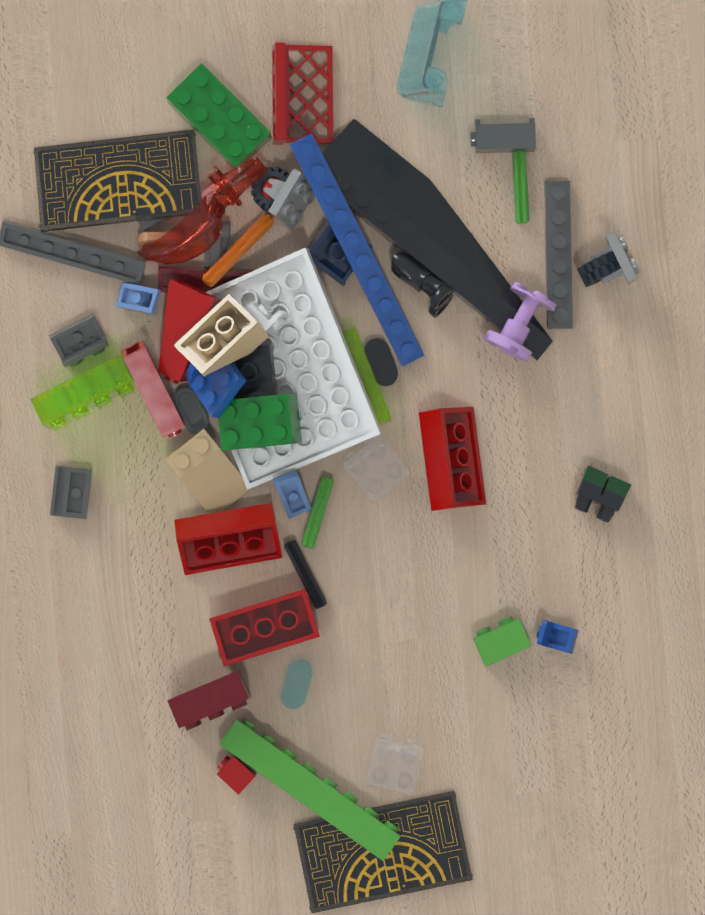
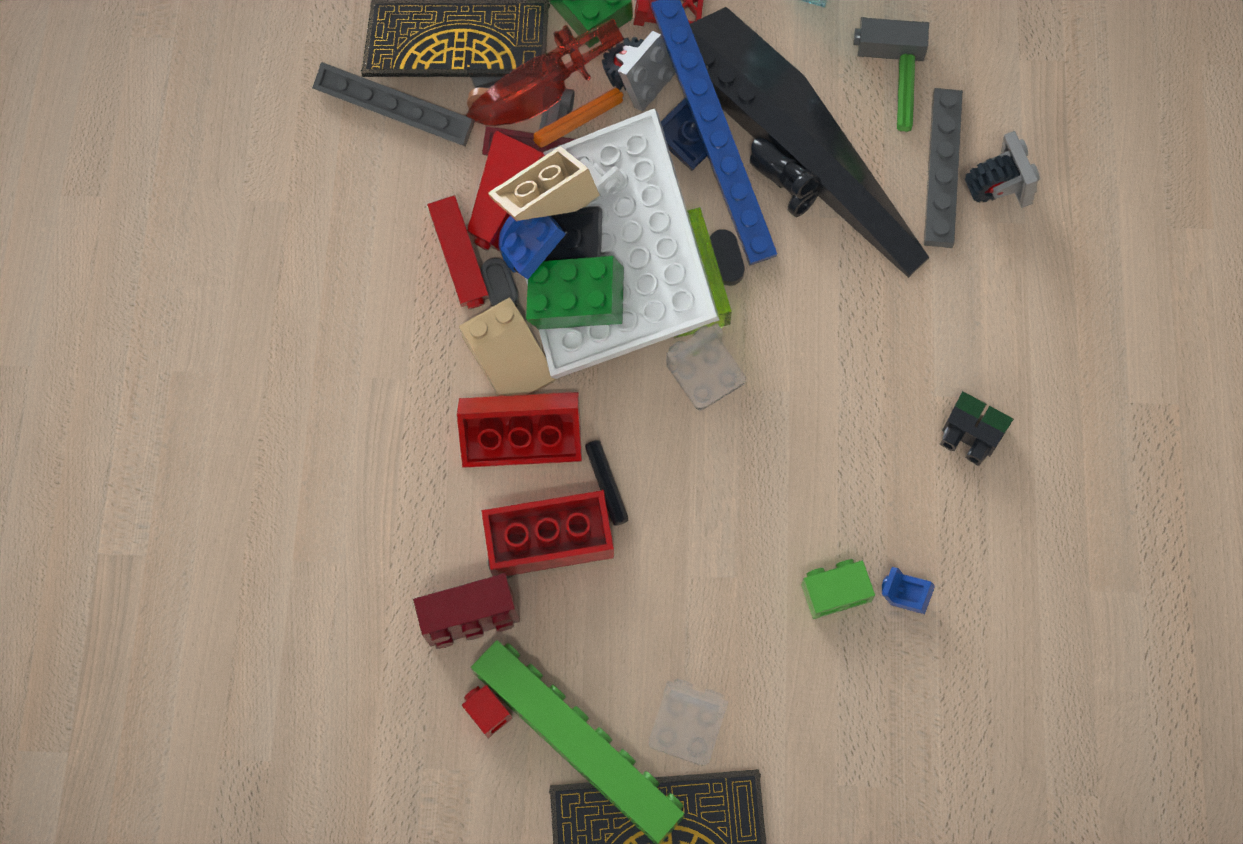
camera: 10 degrees right, 15 degrees down
clear neon green brick [30,355,137,431] -> none
dark grey bracket [49,313,109,367] -> none
dark grey plate [50,466,92,519] -> none
medium blue slope [116,282,161,317] -> none
medium blue slope [273,469,312,518] -> none
clear light blue tile [281,660,313,709] -> none
bright green axle [302,476,334,549] -> none
red slope [419,407,487,511] -> none
lavender piece [484,282,556,362] -> none

